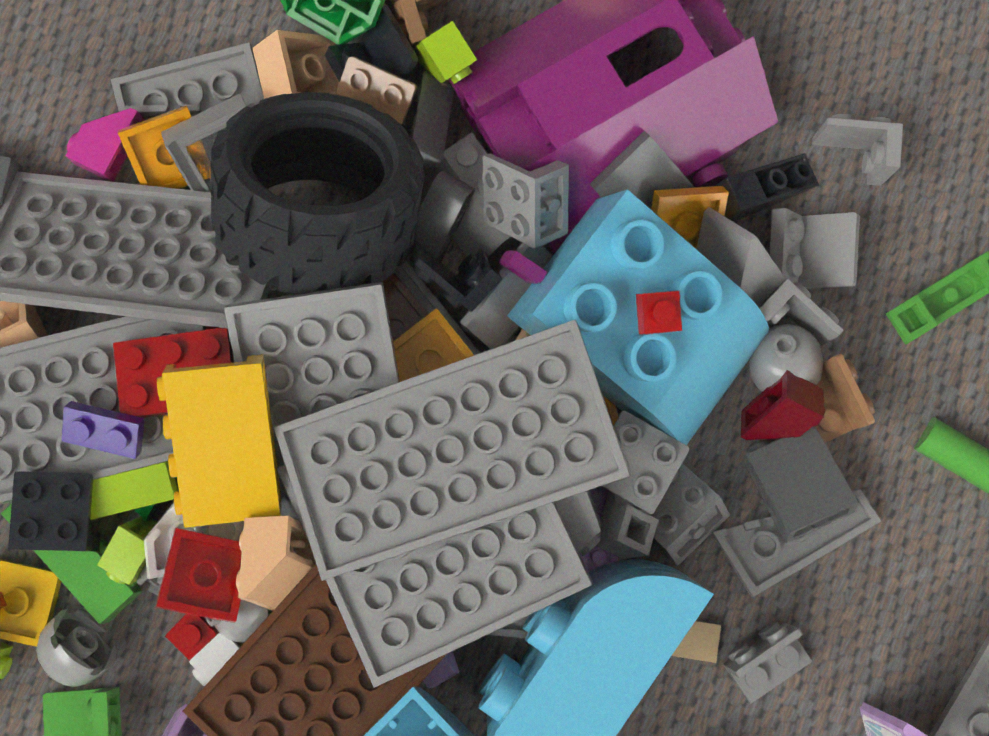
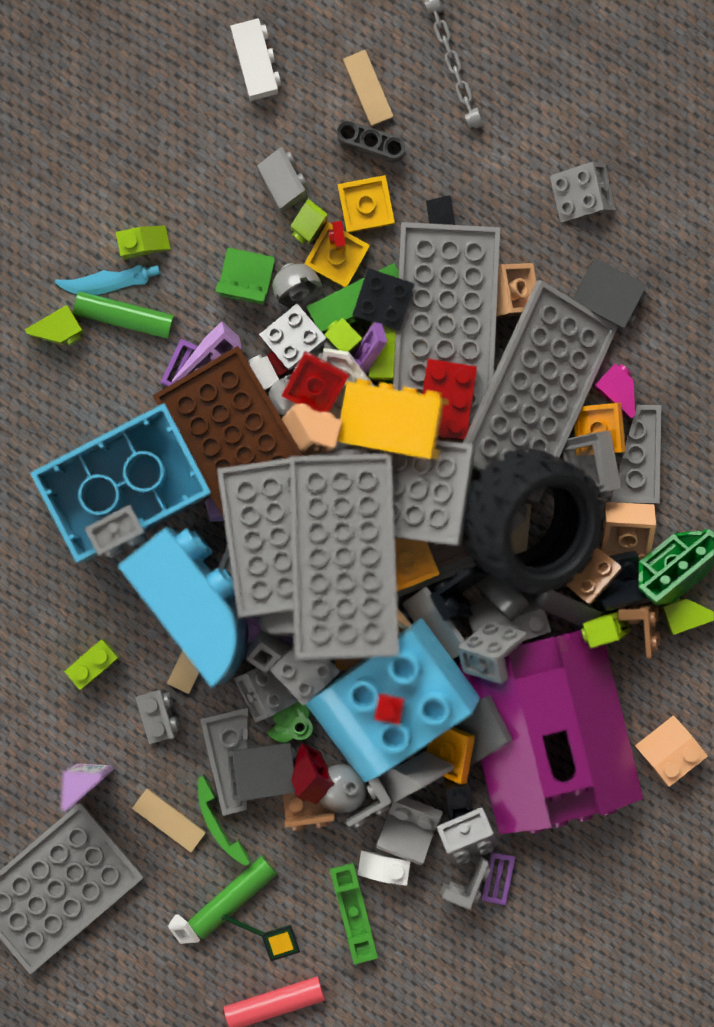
camera: 105 degrees right, 5 degrees up
piece [62,401,145,459] -> none
magenta tile [499,251,547,284] -> none
magenta tile [690,163,729,188] -> none
none -> tan tile [132,788,206,852]
none -> bright green slope [198,774,251,866]
none -> bracket [259,304,327,370]
none -> bright green plate [268,702,313,743]
none -> medium lavender tile [352,322,387,374]
none -> white slope [358,850,410,886]
none -> light grey bracket [436,807,498,865]
none -> medium lavender tile [481,852,515,905]

